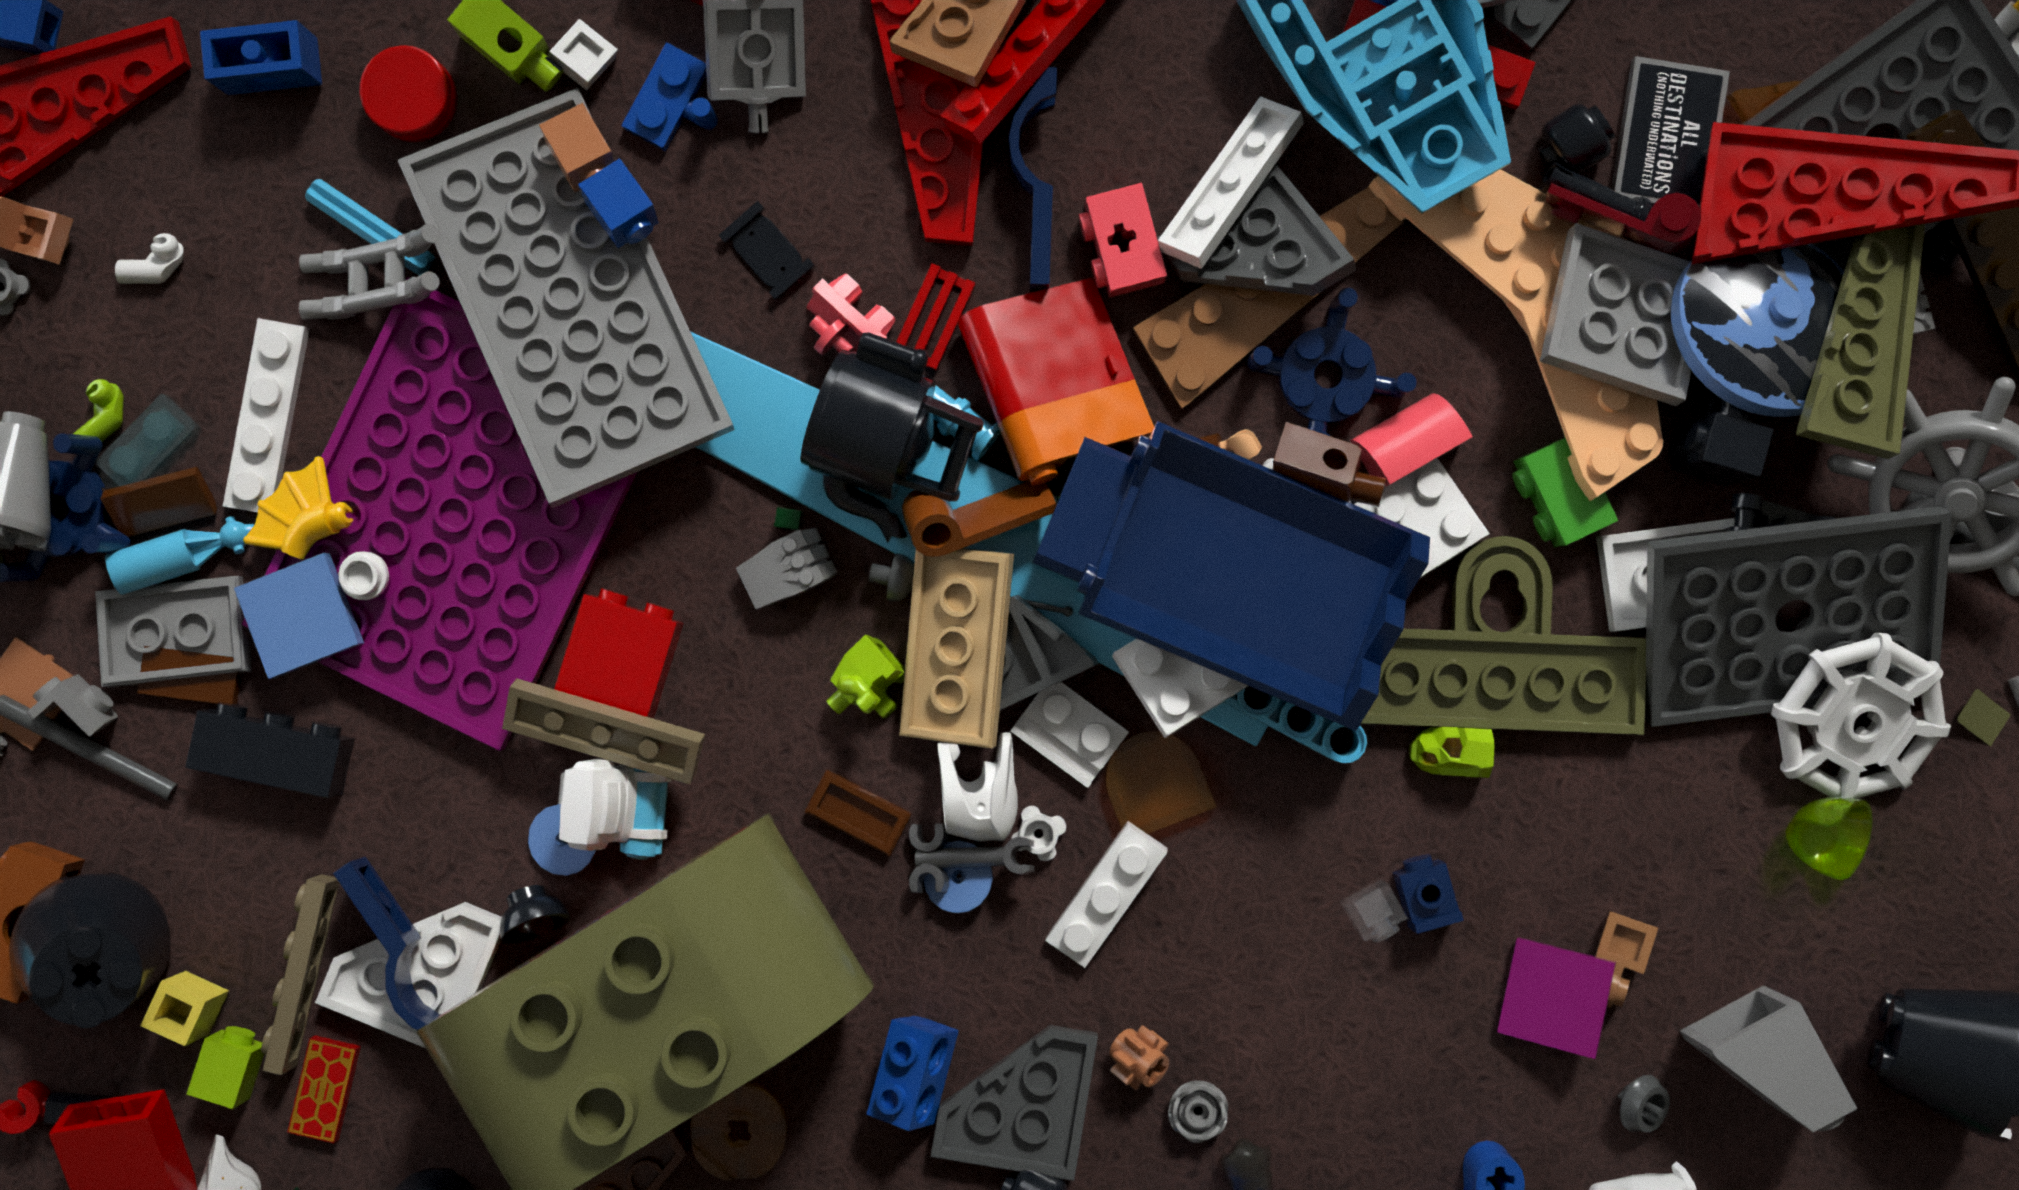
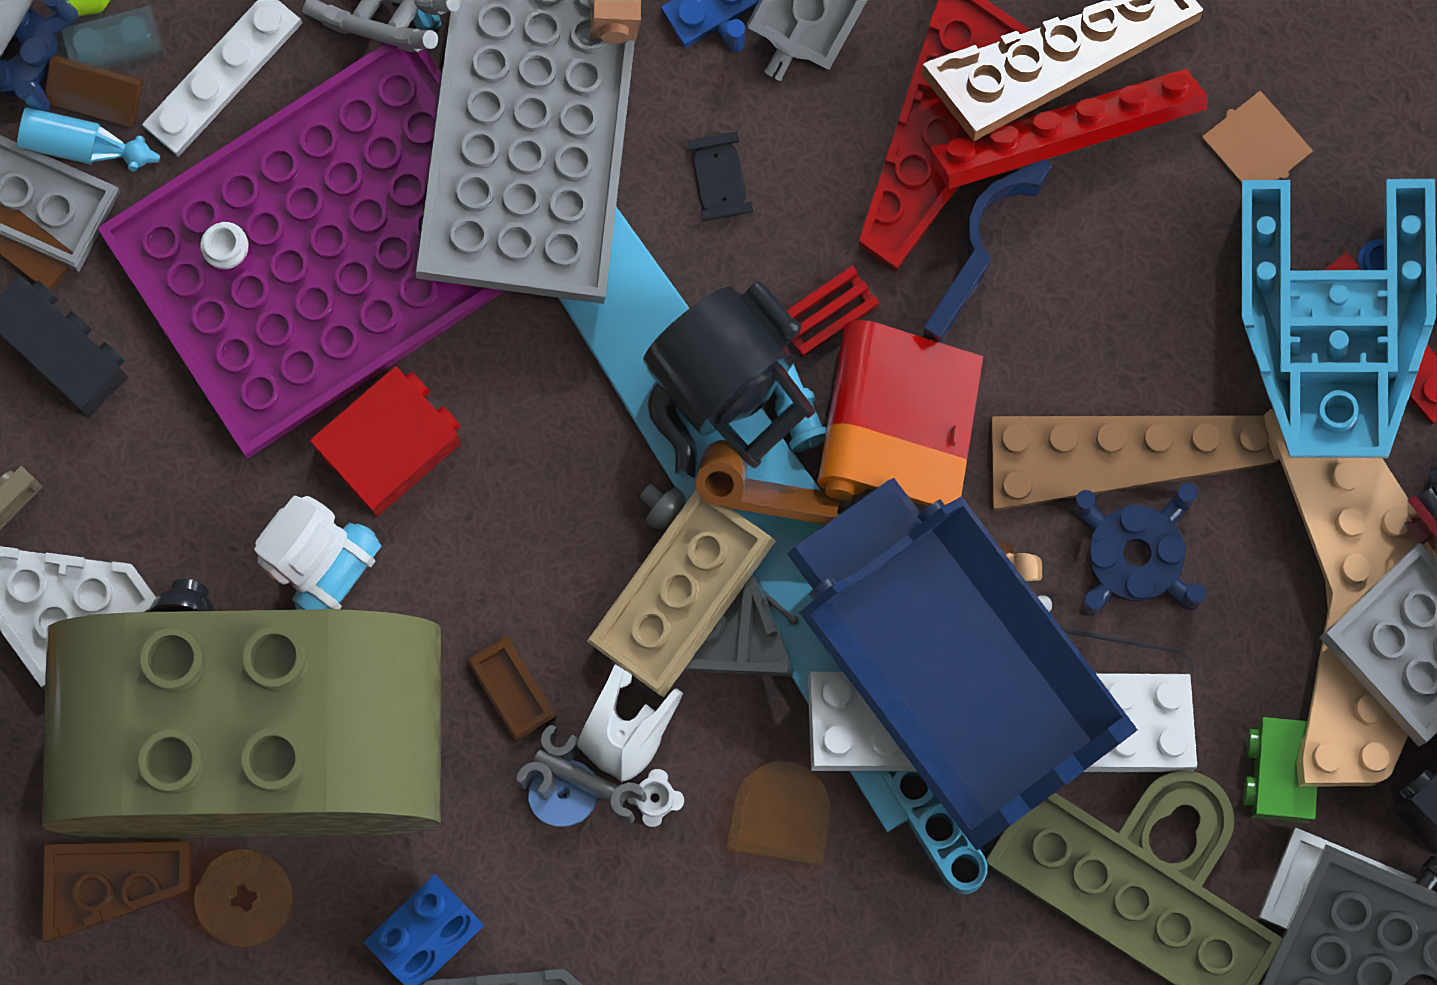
camera: 35 degrees right, 10 degrees down
medium blue tile [234,553,364,679] -> none
yellow arm [243,456,353,560] -> none
dark blue piece [333,856,441,1030] -> none
dark tan plate [502,678,705,785] -> none
medium blue piece [528,804,596,876] -> none
blue brick [578,158,659,249] -> none
light grey hand [736,528,837,610] -> none
dark green piece [774,507,803,531] -> none
coral hips [806,273,895,355] -> none
lime piece [826,634,905,718] -> none
white plate [1010,682,1129,788] -> none
white plate [1045,821,1168,968] -> none
coral brick [1078,183,1167,298] -> none
dark grey plate [1157,165,1356,296] -> none
white plate [1158,97,1303,269] -> none
reddish brown torso [1273,422,1386,507] -> none
coral brick [1350,393,1473,487] -> none
lime rock [1409,726,1494,778] -> none

